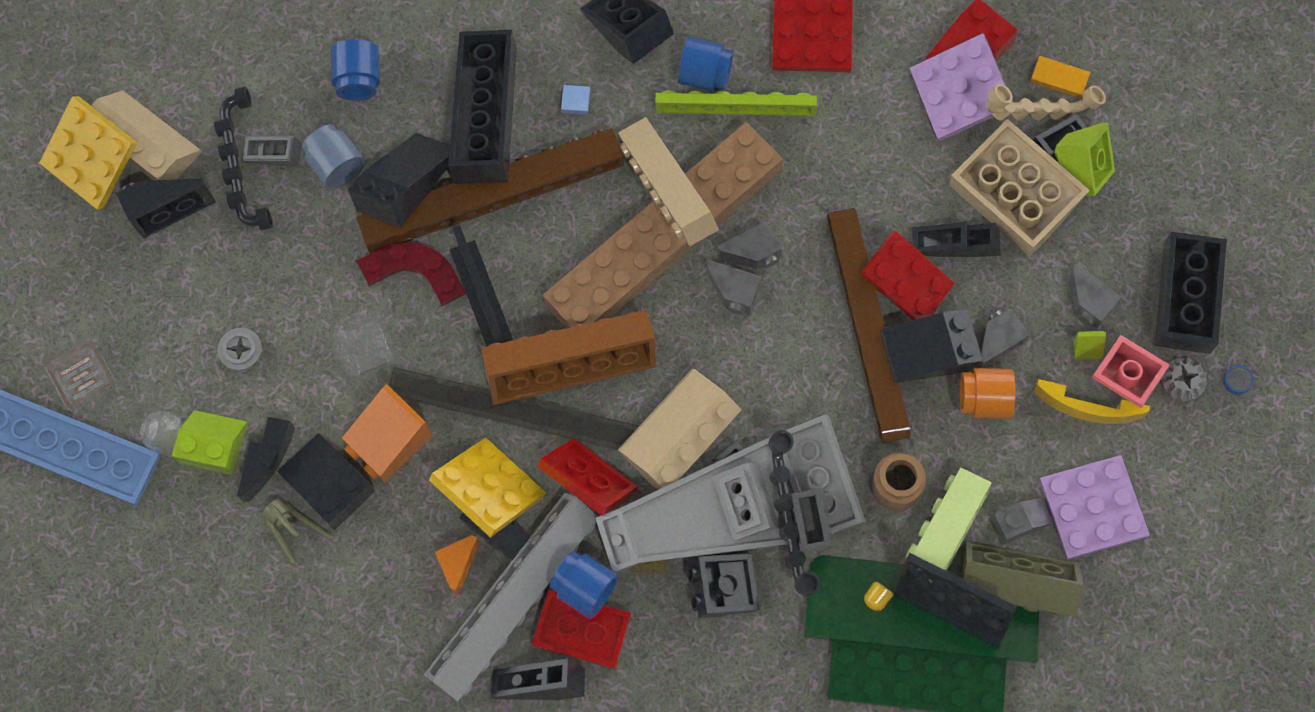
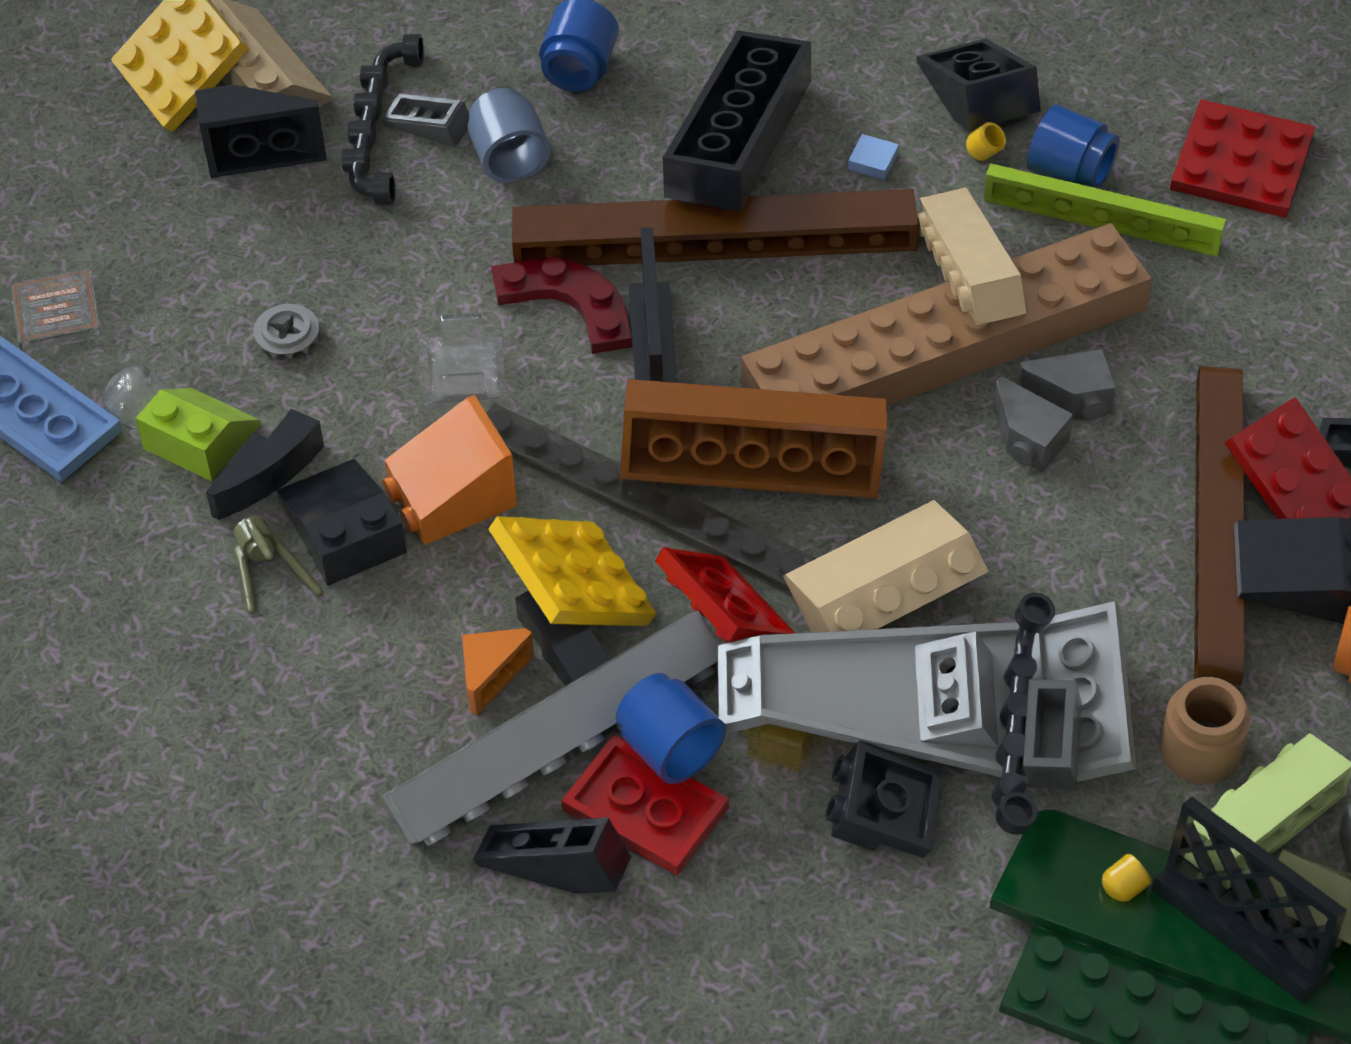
camera: 15 degrees right, 20 degrees down
black slope [348,133,450,228] -> none
none -> yellow piece [966,122,1006,161]

